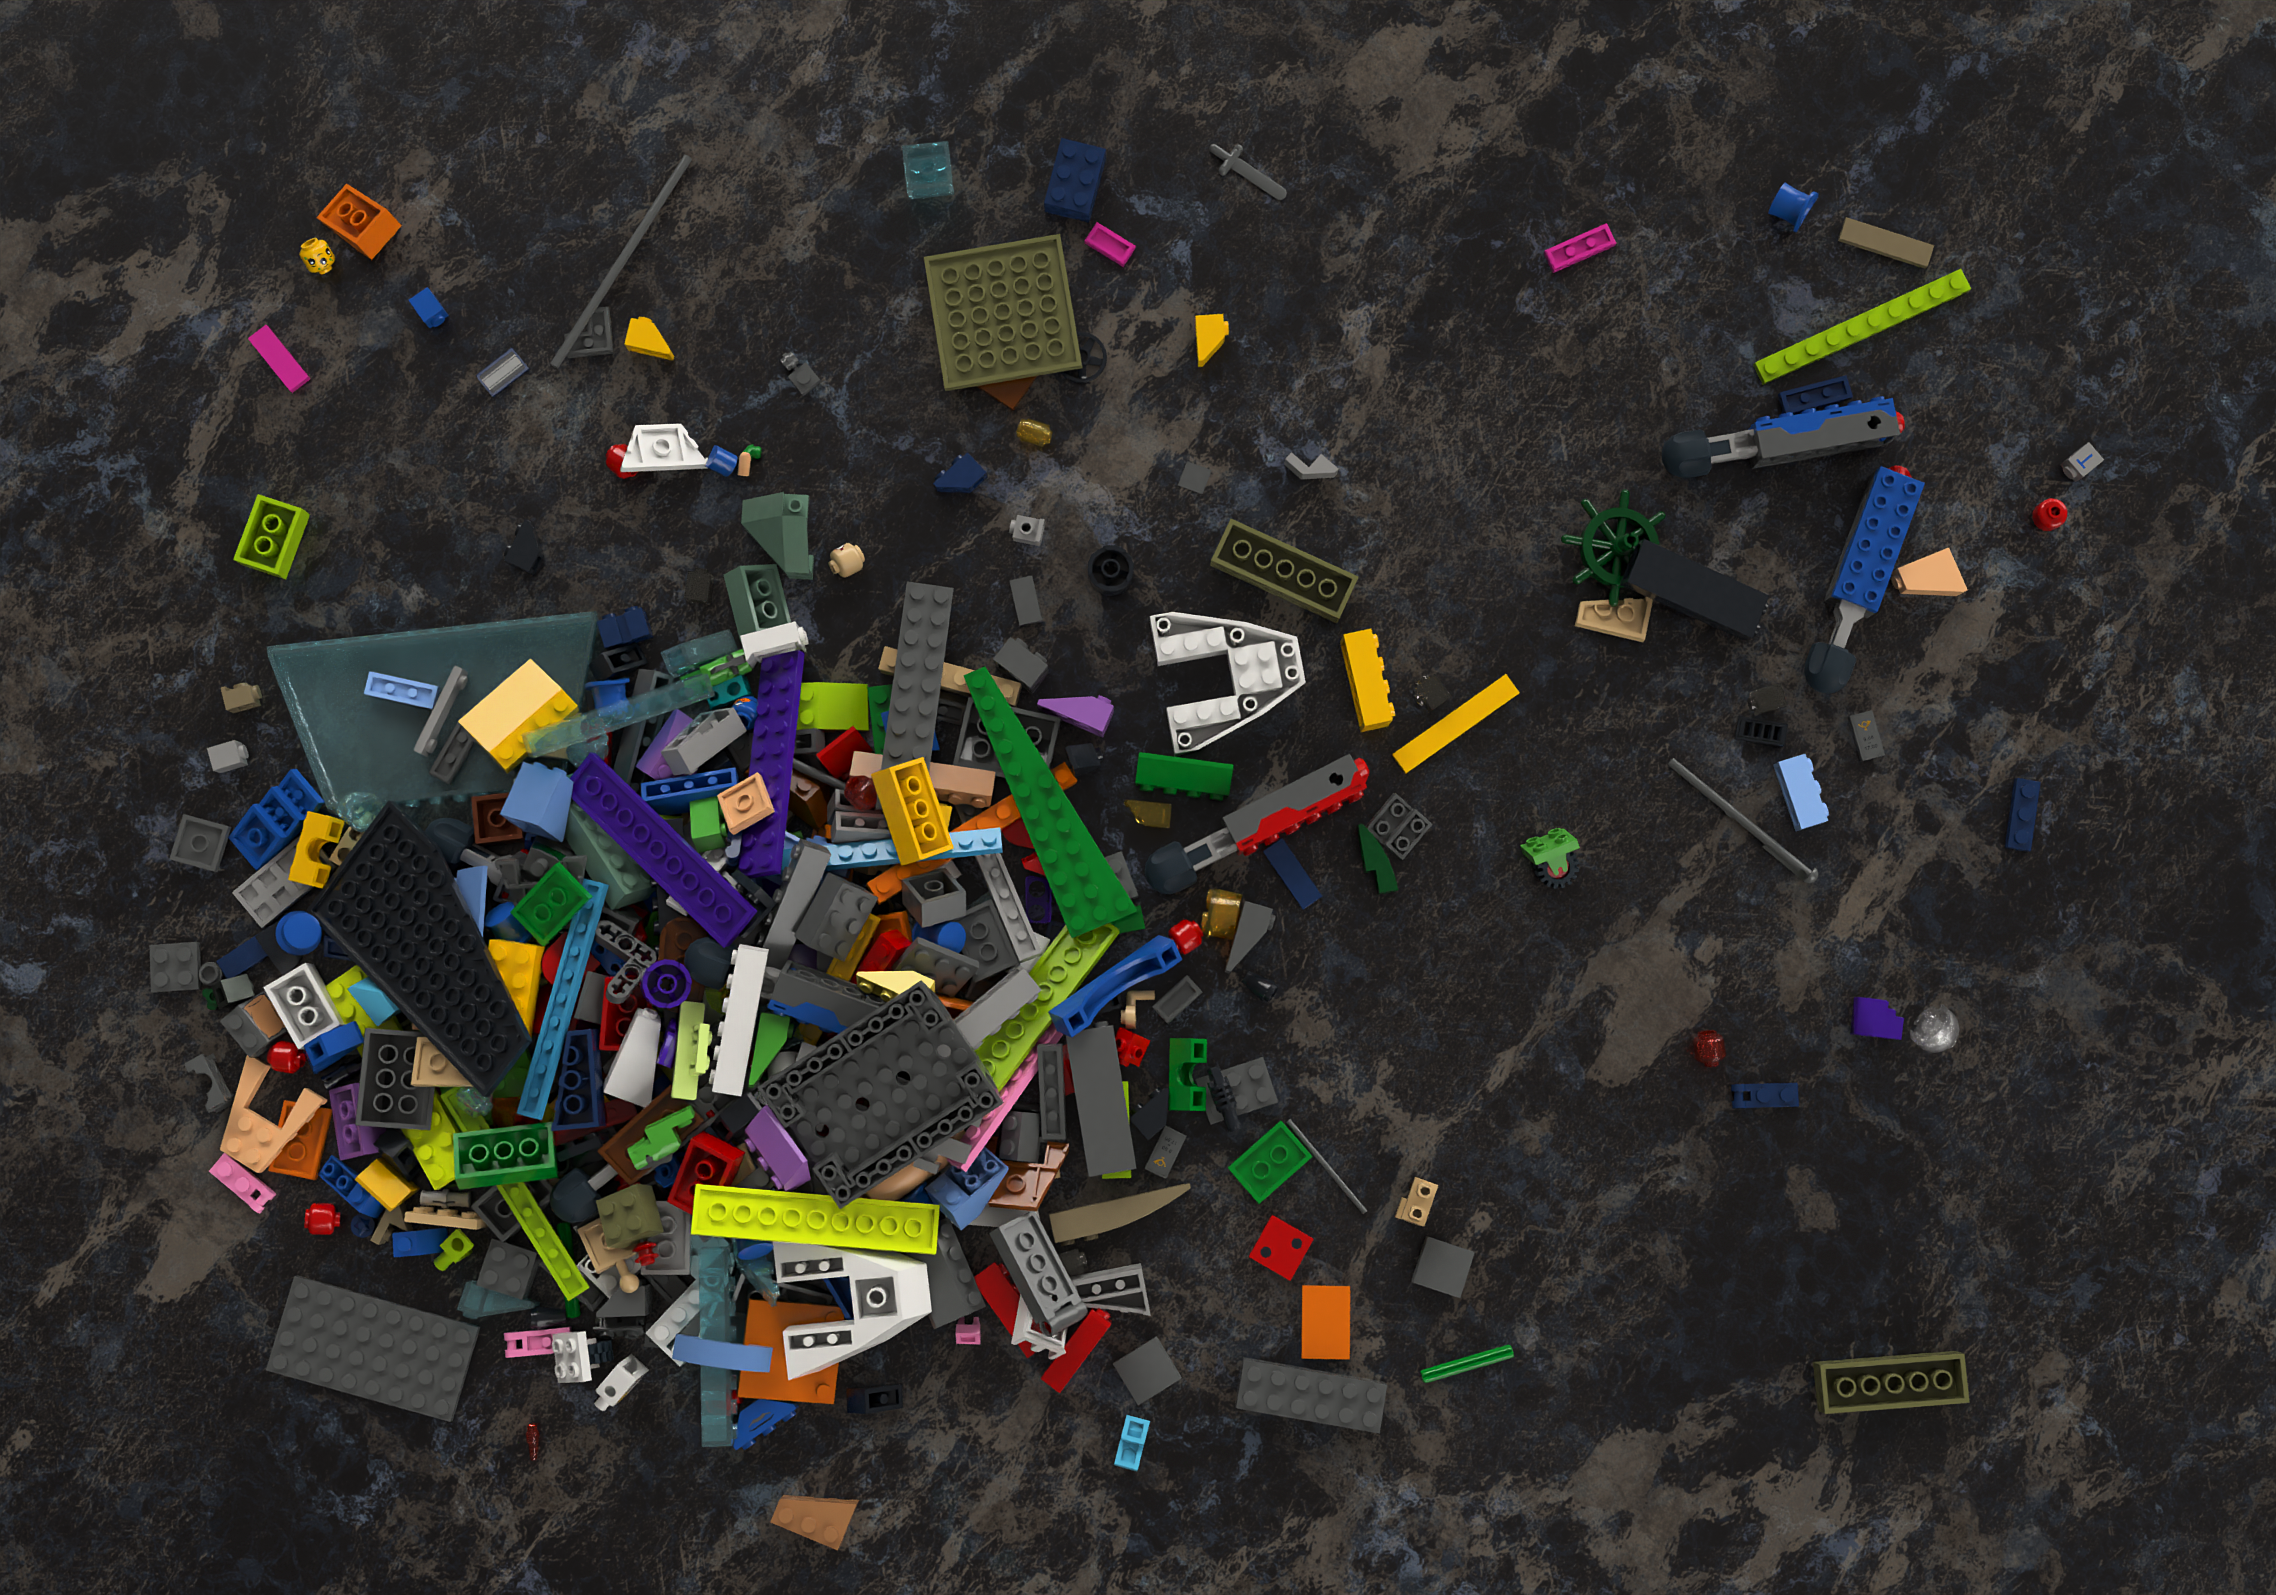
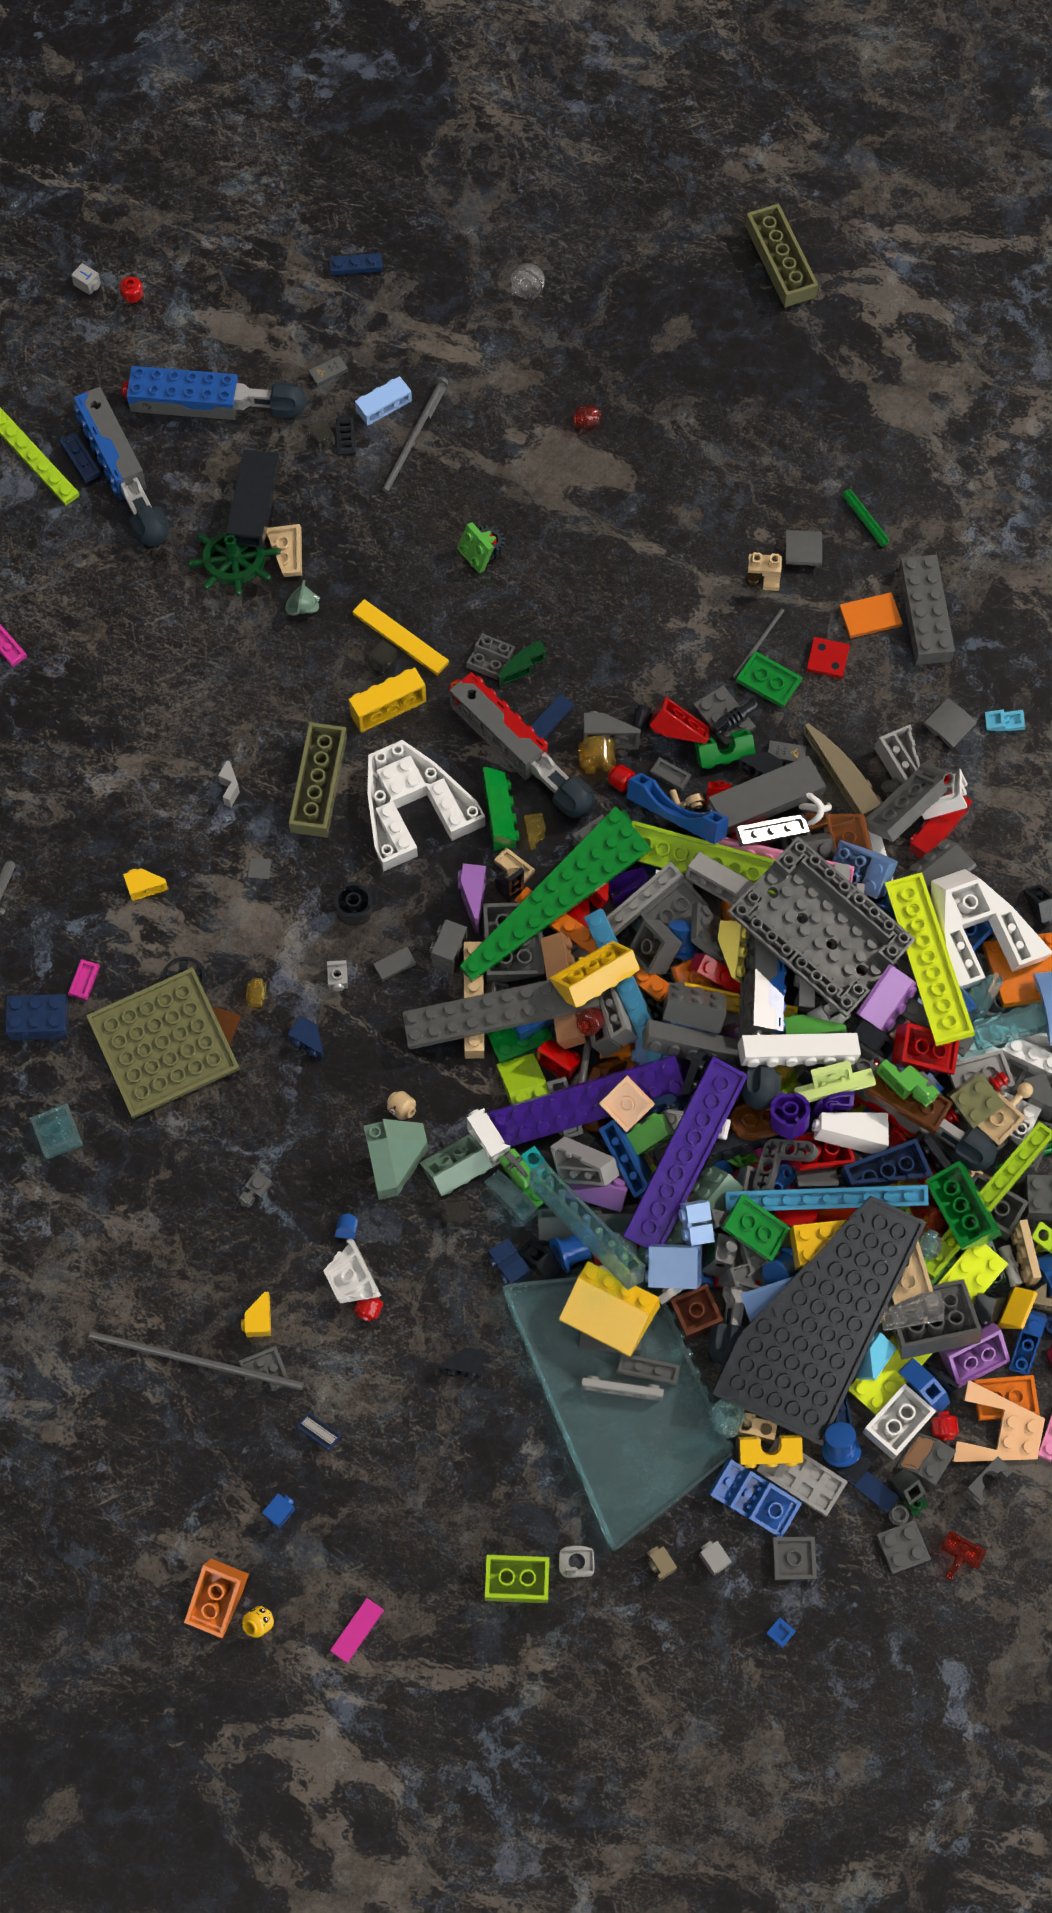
camera: 105 degrees left, 15 degrees down
light blue plate [364,671,440,710] -> none
blue head [732,695,758,730] -> none
arm [737,444,762,476] -> none
bright pink tile [956,1317,981,1344] -> none
red slope [1040,1308,1112,1393] -> none
dark blue plate [1731,1083,1799,1108] -> none
dark purple piece [1850,997,1904,1040] -> none
light nougat slope [1891,548,1968,596] -> none
none -> sand green helmet [285,580,320,616]
none -> tan tile [494,847,535,883]
none -> light grey piece [559,1546,594,1578]
none -> red slope [649,697,711,744]
none -> light blue piece [679,1200,715,1246]
none -> blue plate [766,1618,796,1648]
none -> white piece [799,793,832,826]
none -> clear slope [881,1290,945,1331]
none -> clear red plate [940,1530,987,1579]

